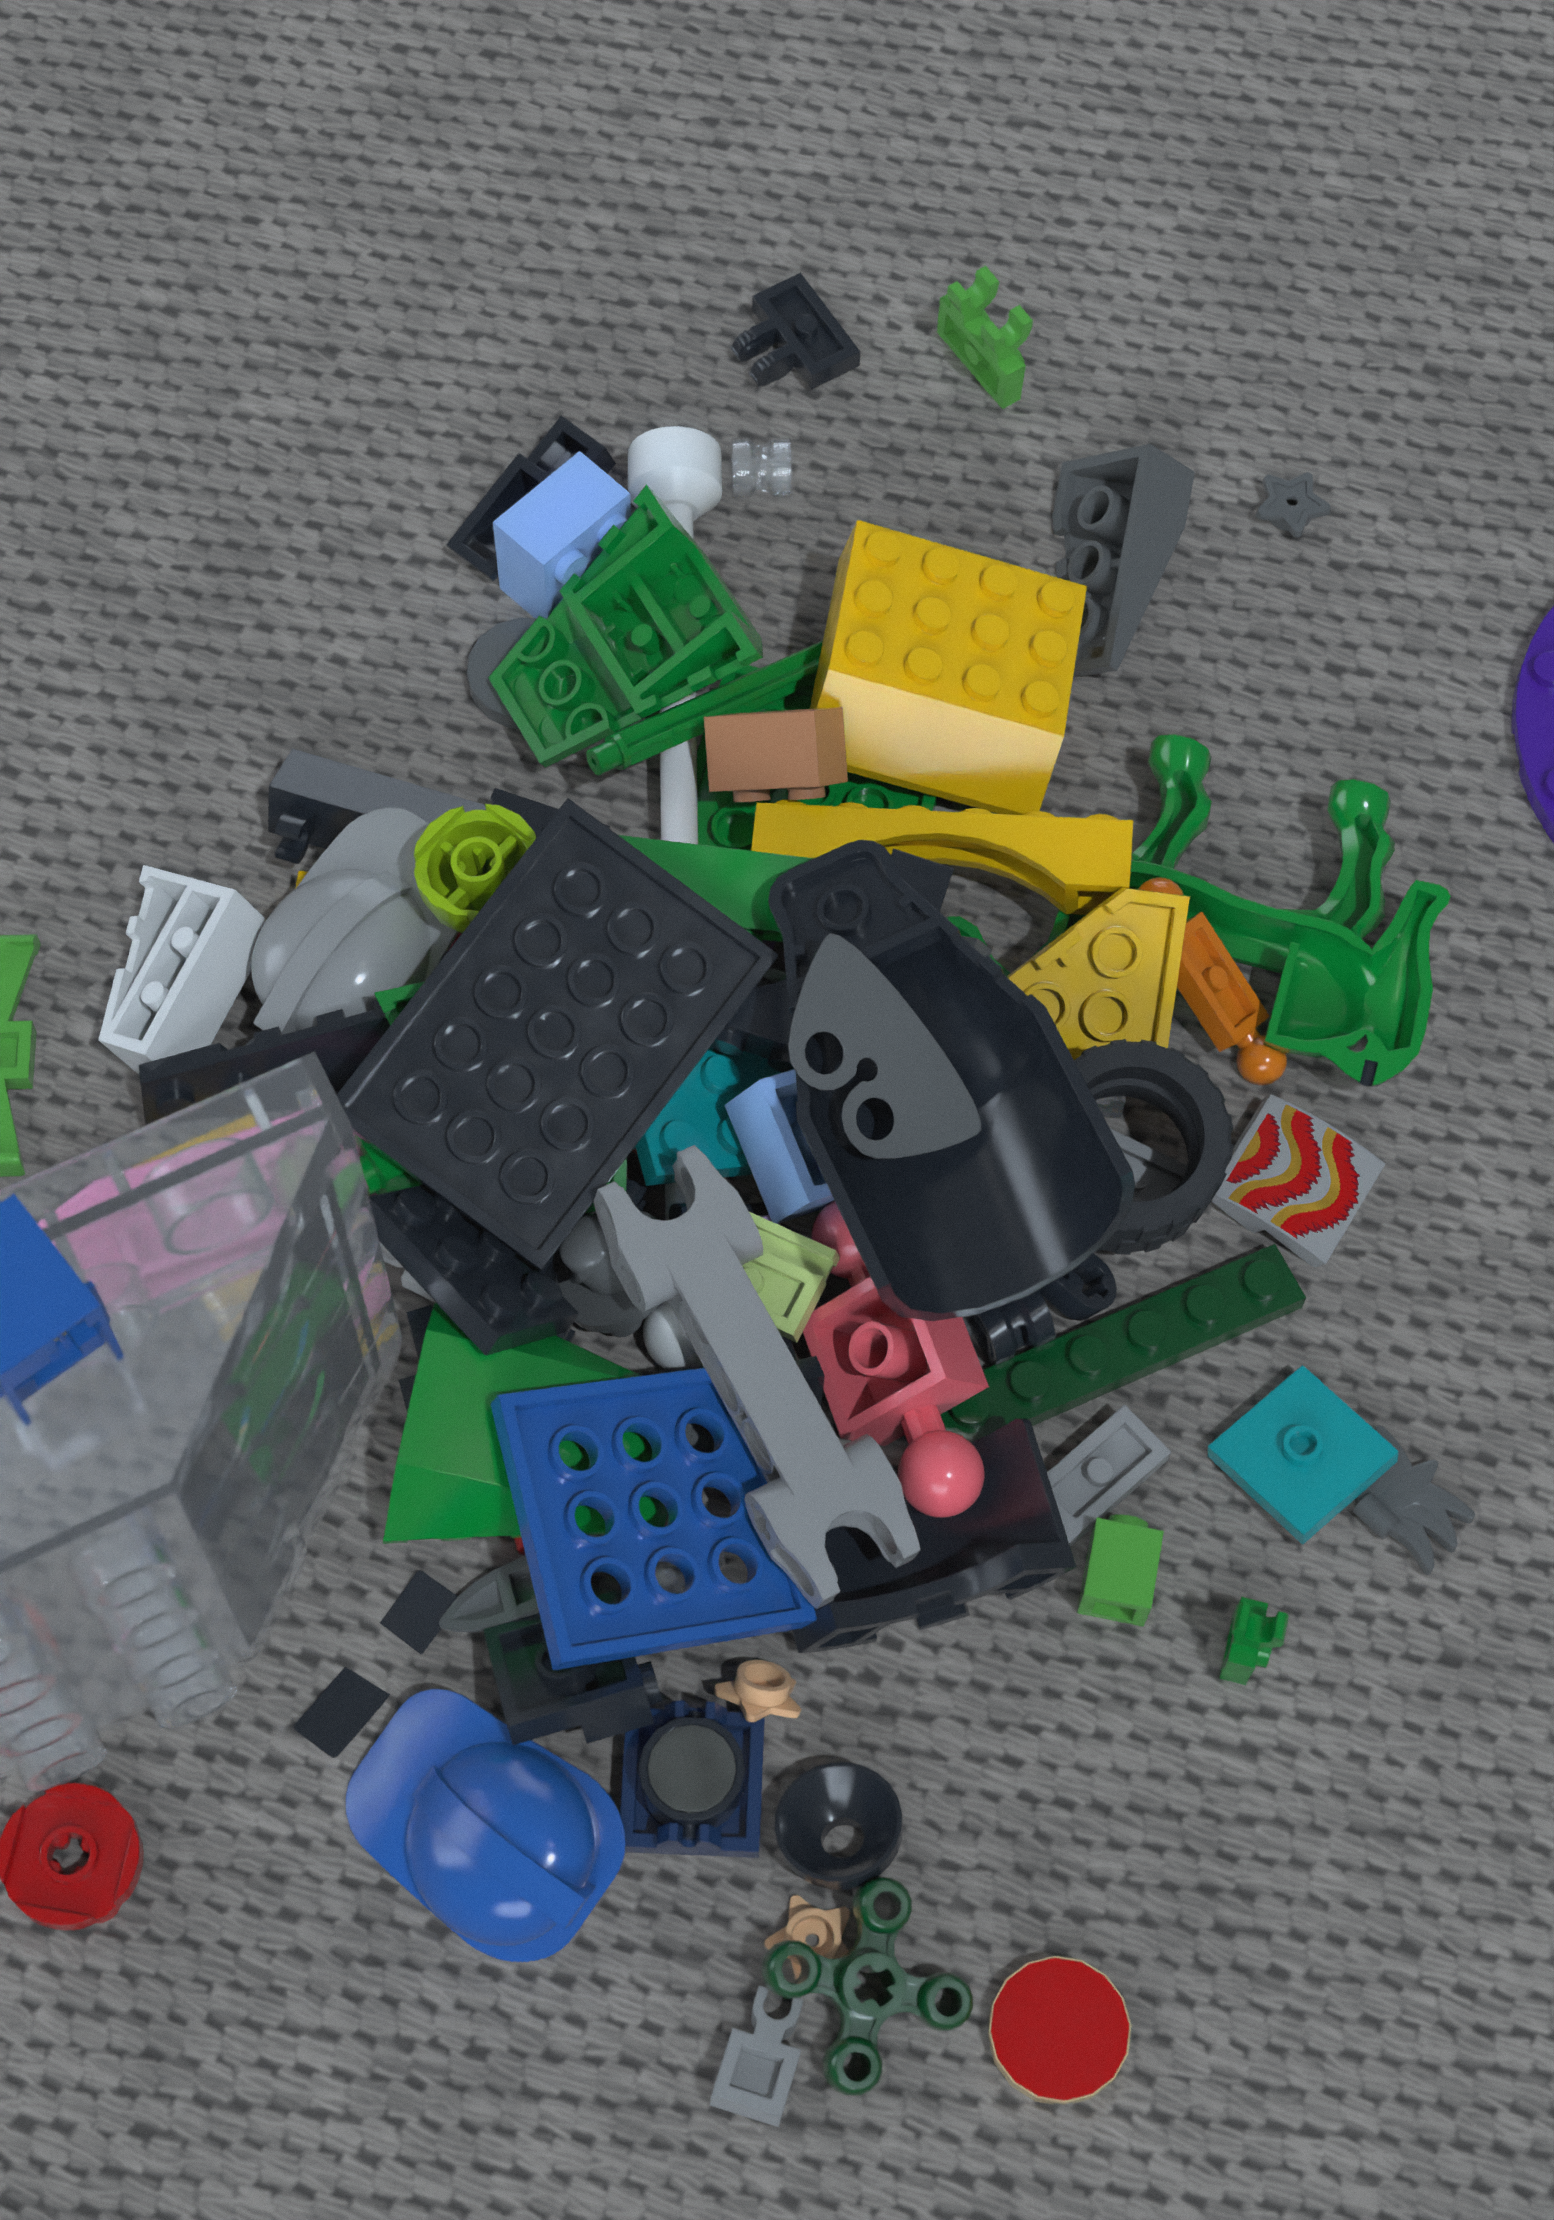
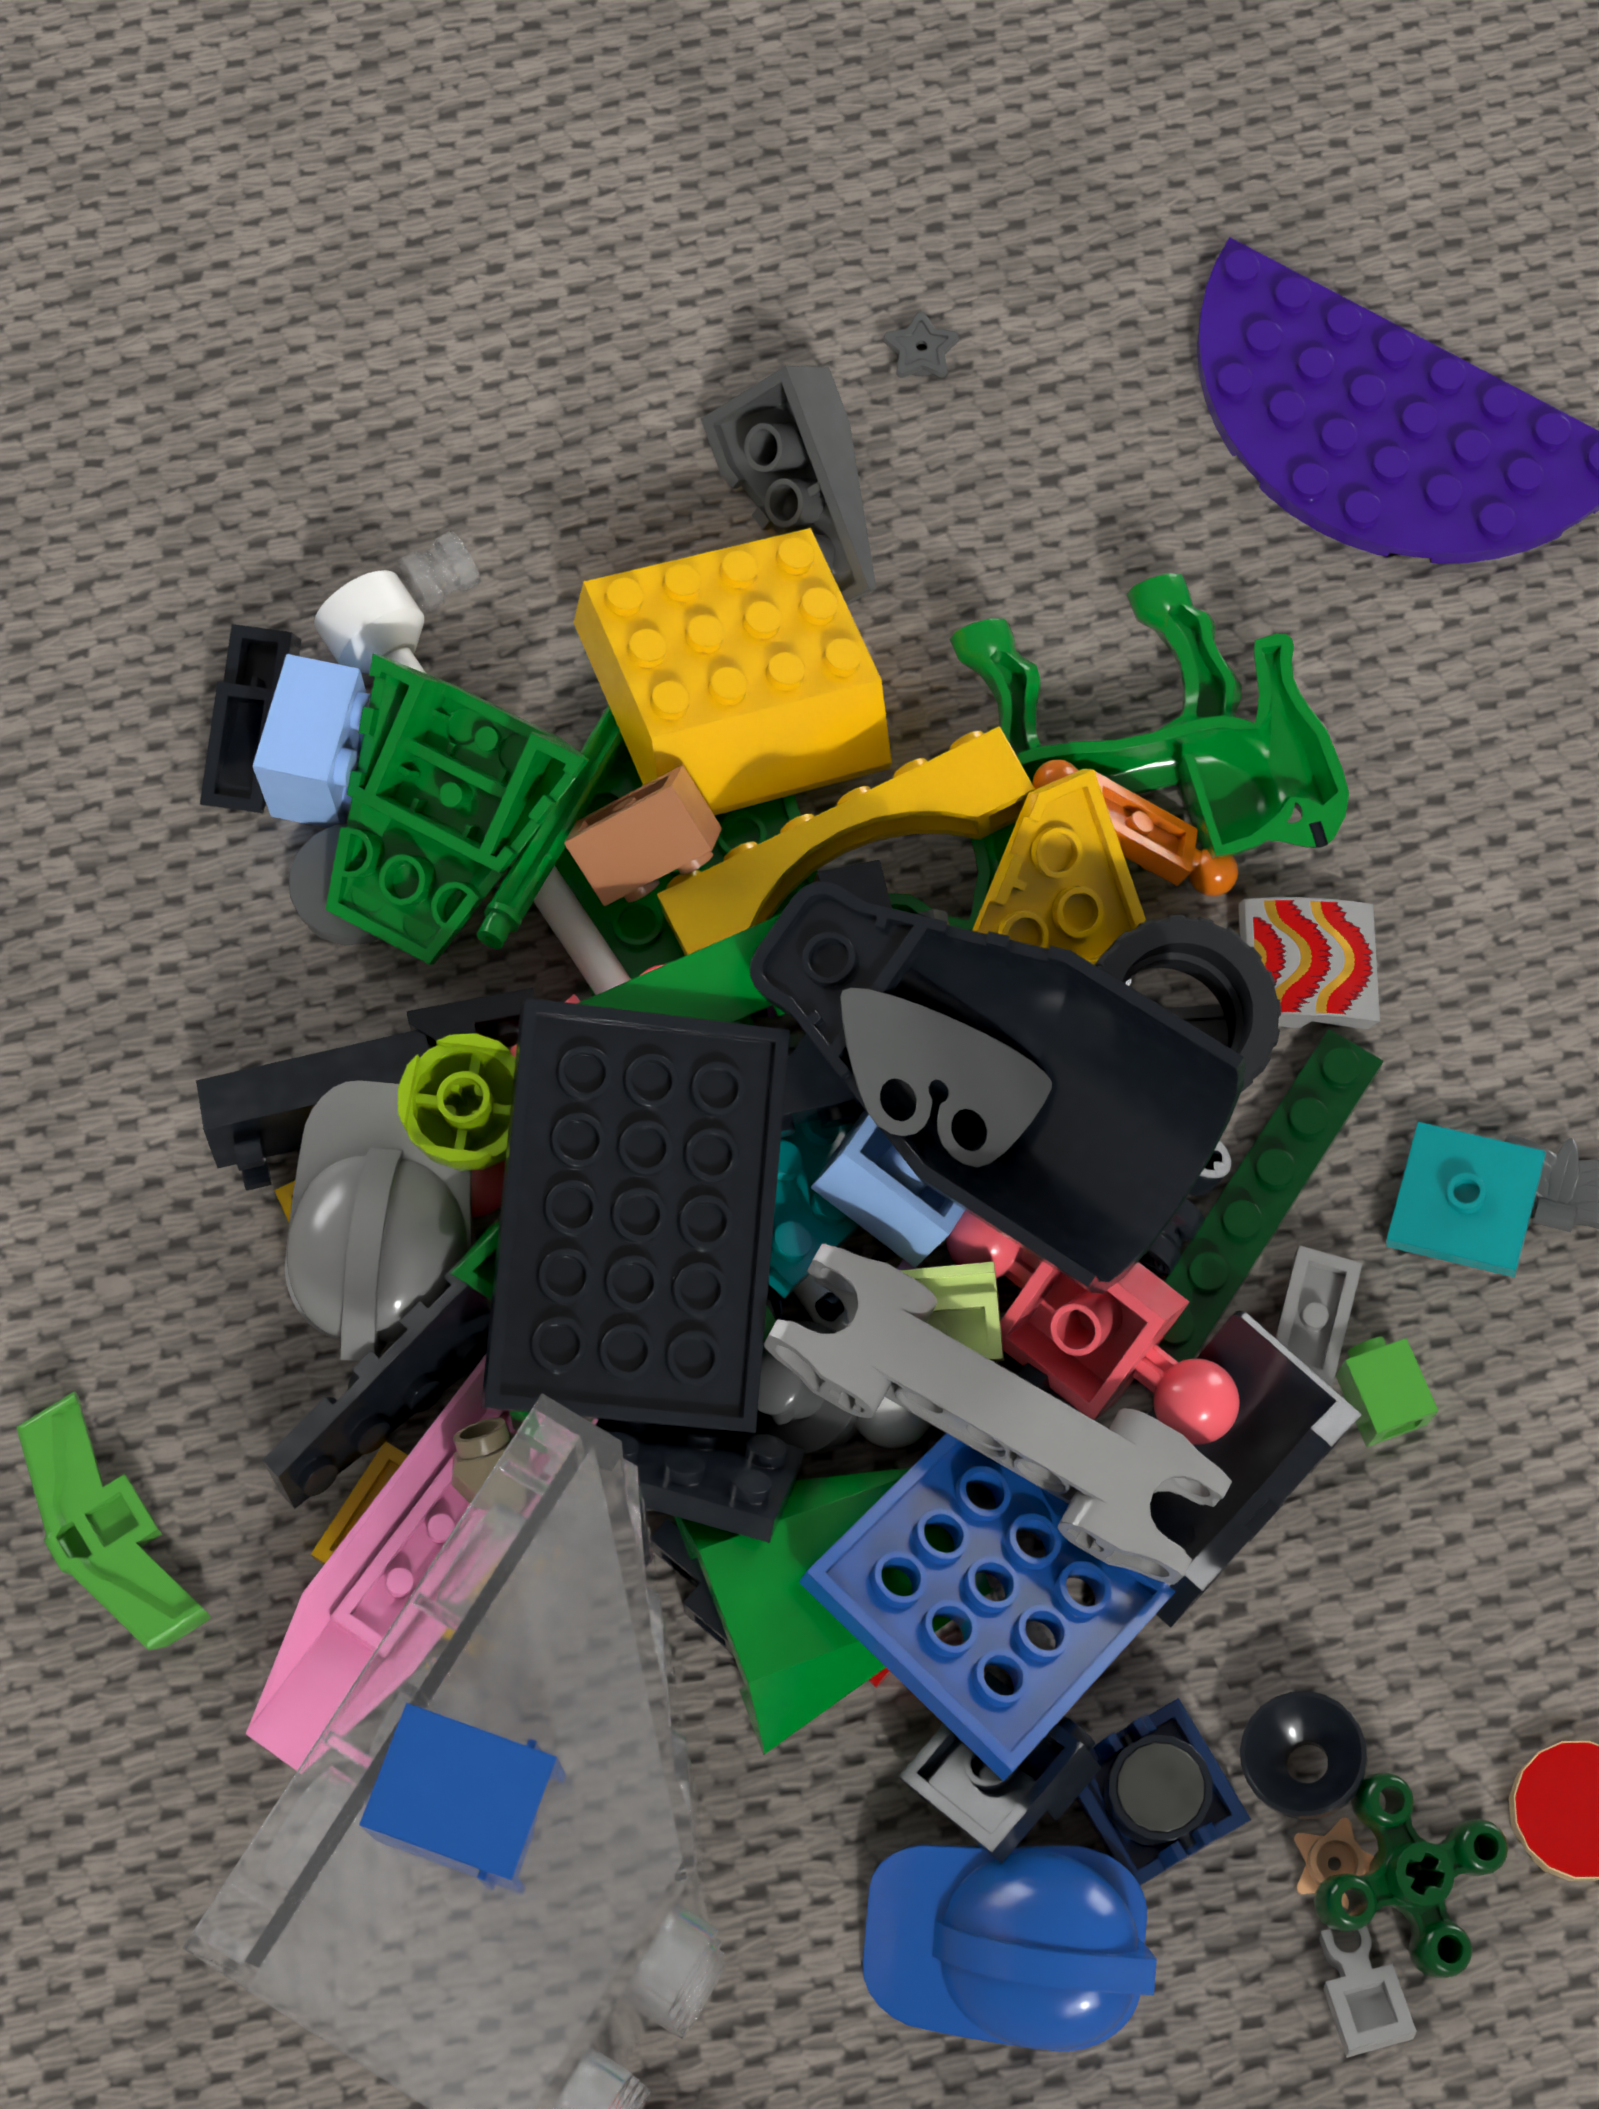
camera: 30 degrees left, 5 degrees up
white wedge [98,865,266,1074] -> none
black sticker [293,1570,458,1758] -> none
dark grey plate [439,1555,539,1633] -> none
light nougat plate [715,1660,802,1722] -> none
black hinge [730,272,861,390] -> none
bright green plate [937,266,1033,409] -> none
green plate [1219,1597,1289,1685] -> none

